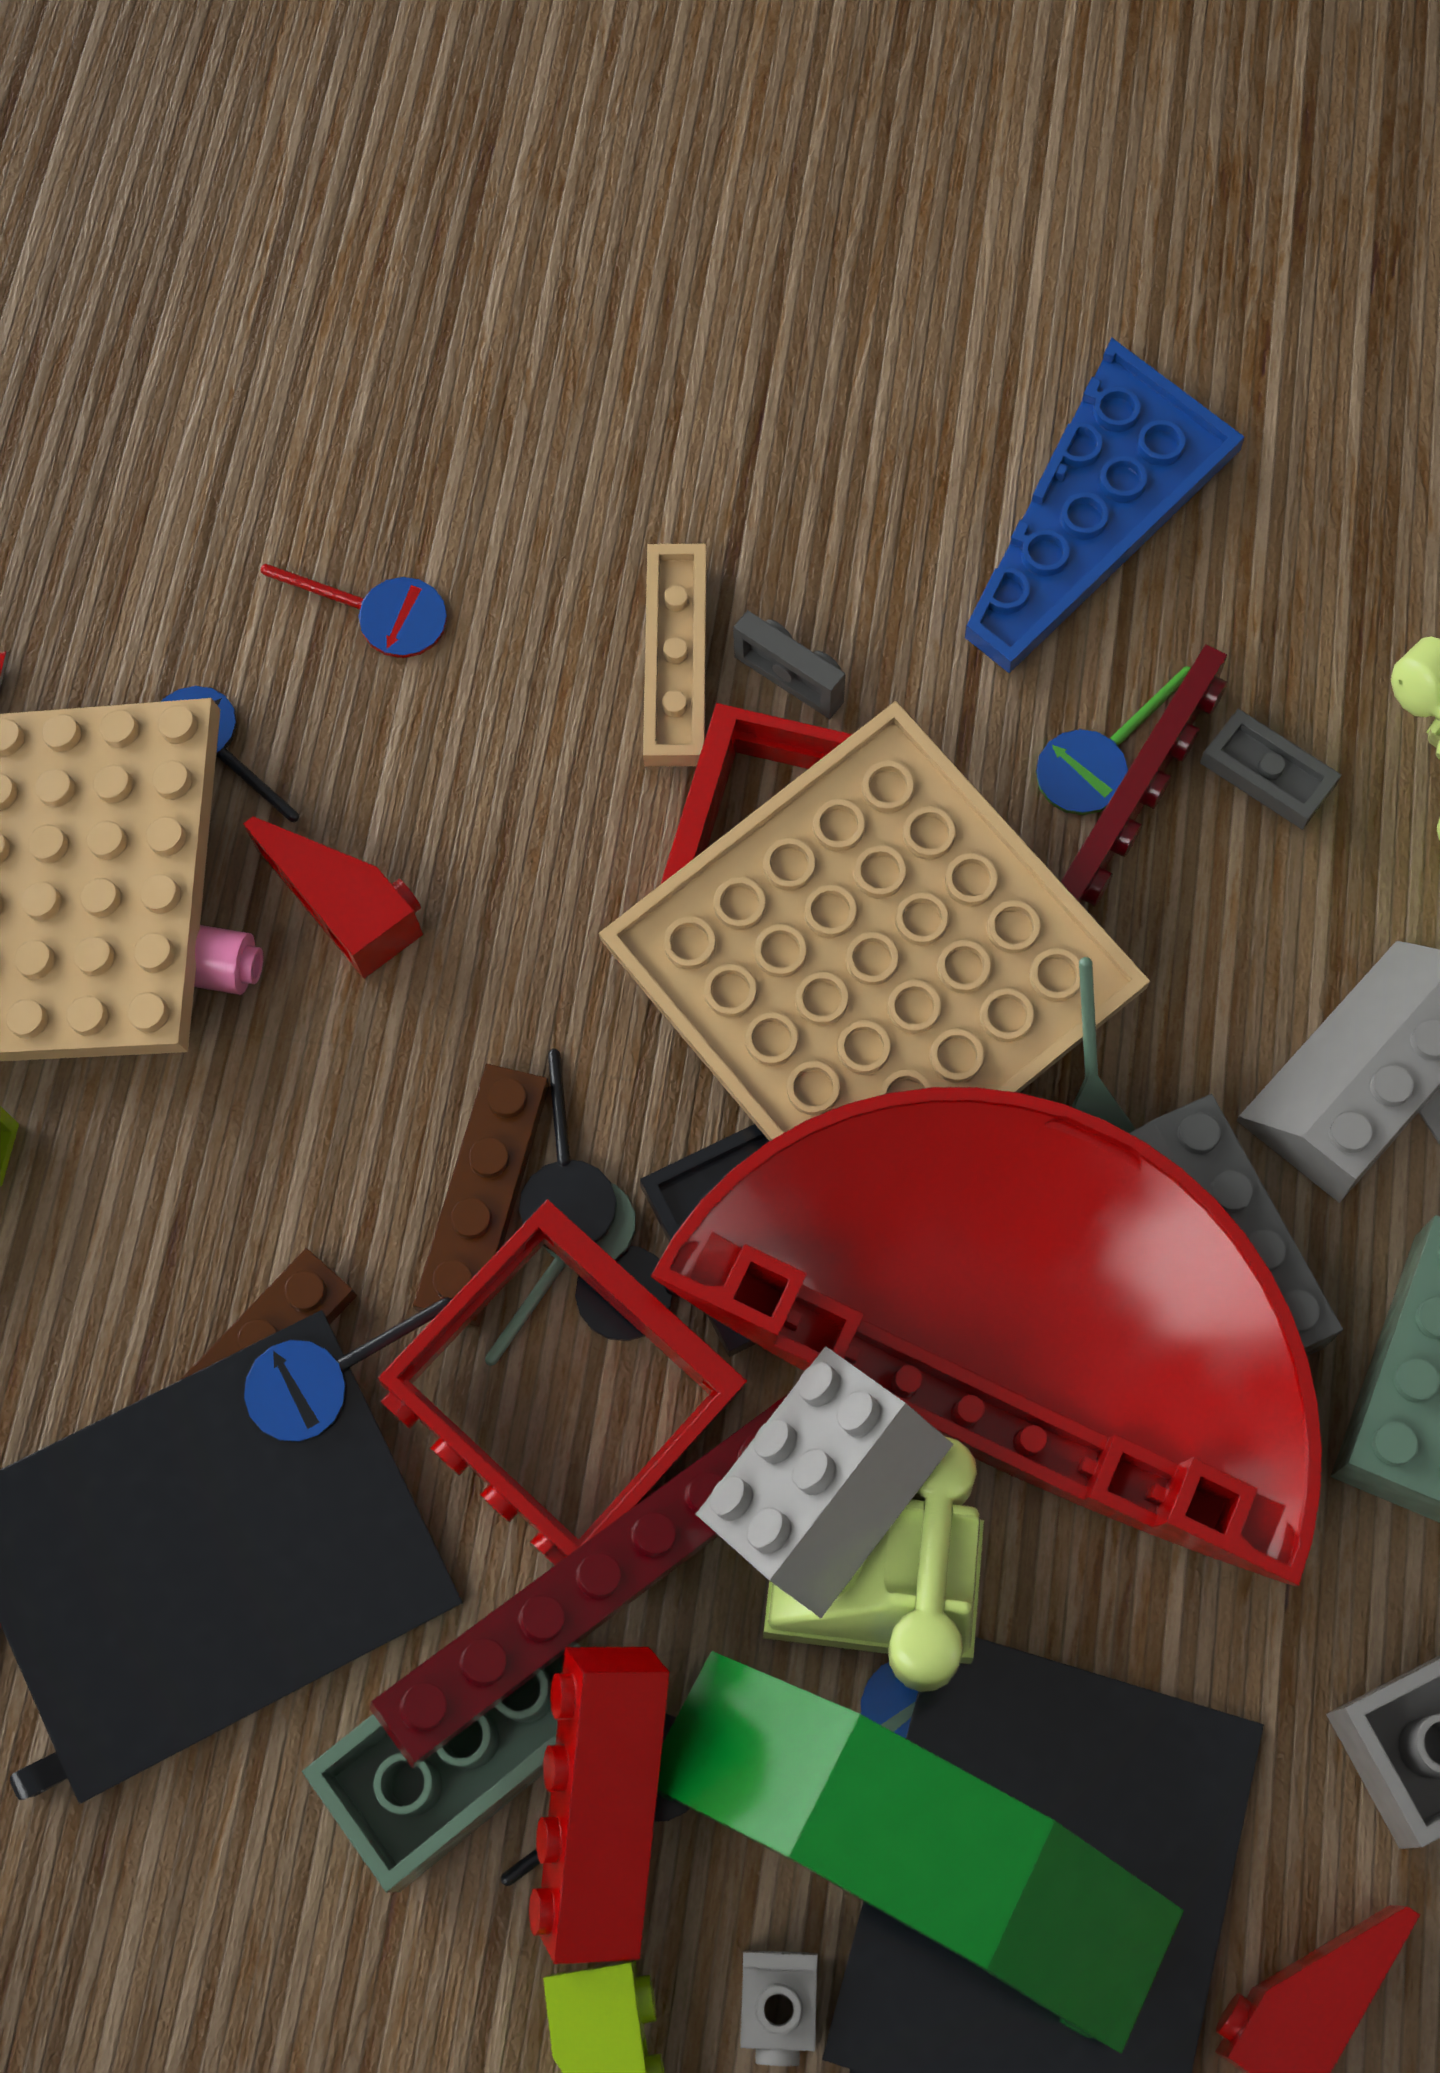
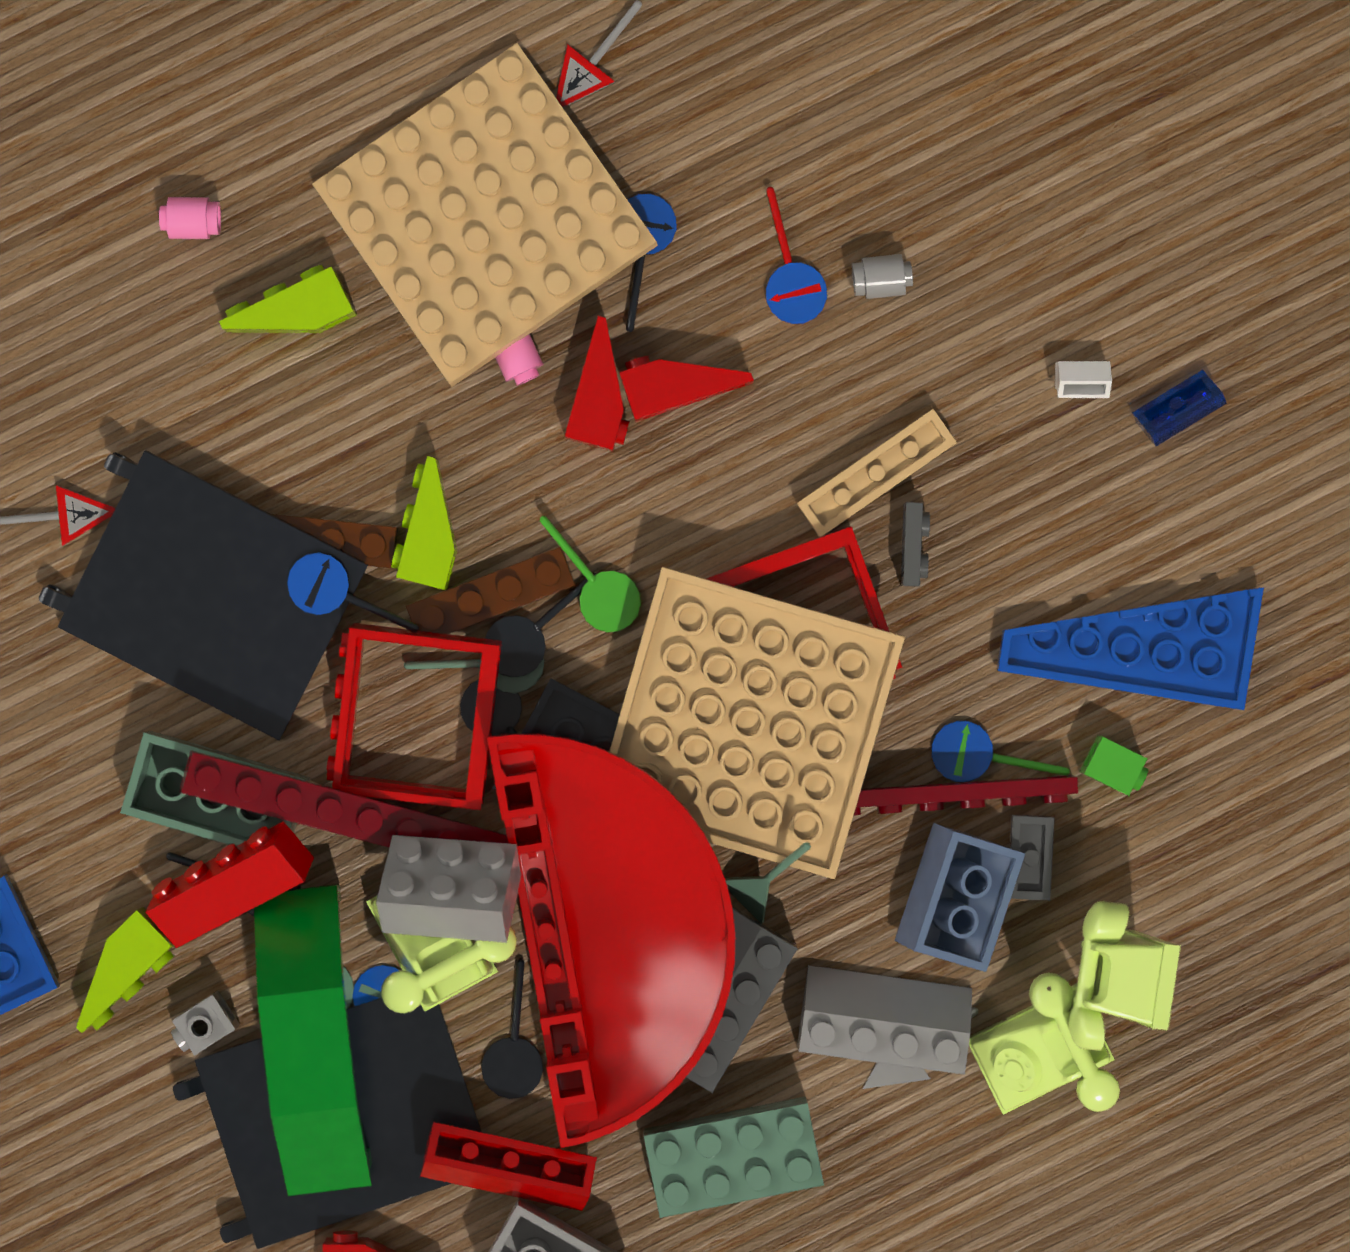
camera: 50 degrees right, 20 degrees up
none -> lime slope [391,456,457,590]
none -> red brick [420,1122,597,1211]
none -> black piece [481,959,543,1099]
none -> bright green piece [540,516,641,632]
none -> red slope [619,356,754,422]
none -> light grey brick [852,254,913,299]
none -> sand blue slope [895,823,1025,972]
none -> white piece [1055,361,1112,398]
none -> bright green brick [1079,735,1149,796]
none -> clear blue plate [1132,370,1227,446]

